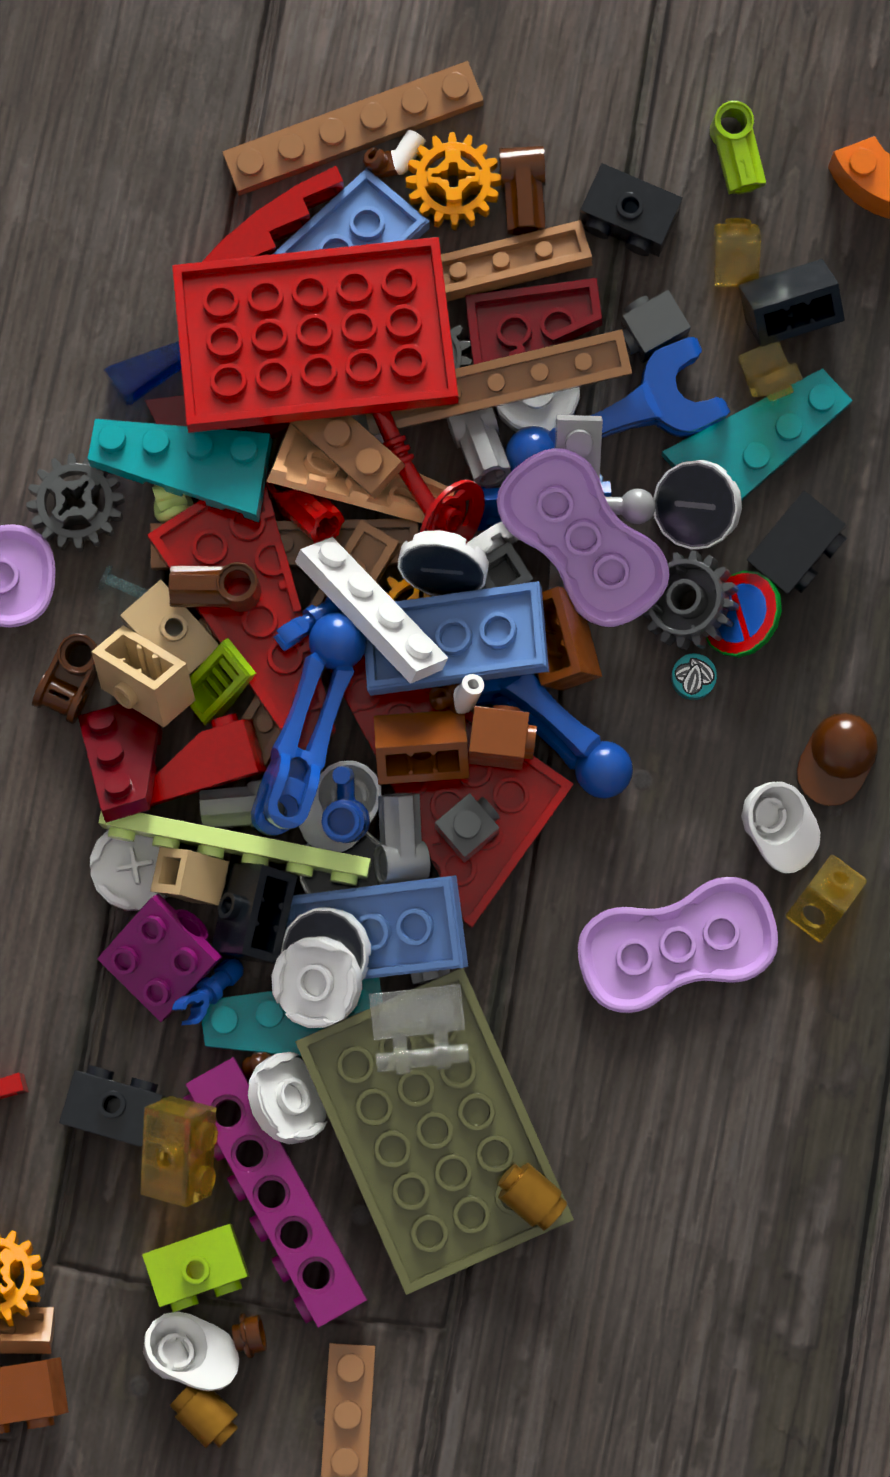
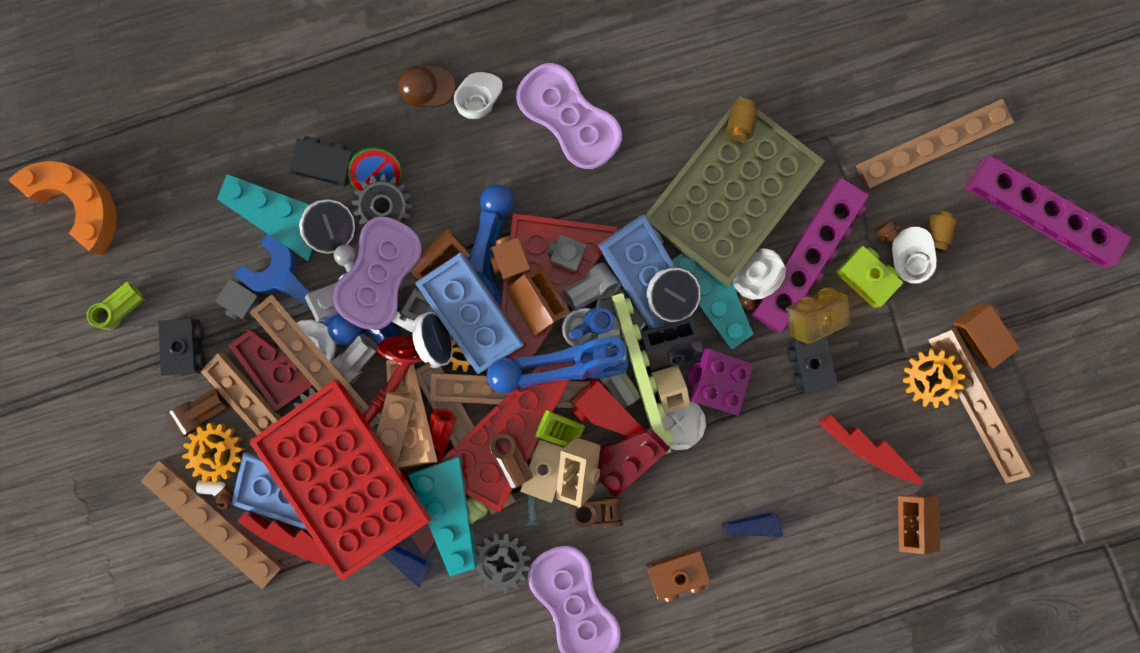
camera: 120 degrees left, 5 degrees up
blue piece [172,959,244,1025] -> none
white tile [271,936,362,1028] -> none
blue piece [273,596,343,651] -> none
white plate [295,537,448,684] -> none
clear plate [369,984,469,1075] -> none
arm [429,674,484,714] -> none
tile [671,653,717,700] -> none
clear yellow bracket [714,218,761,287] -> none
clear yellow bracket [738,342,803,402] -> none
black brick [739,259,845,347] -> none
clear yellow bracket [786,855,867,942] -> none

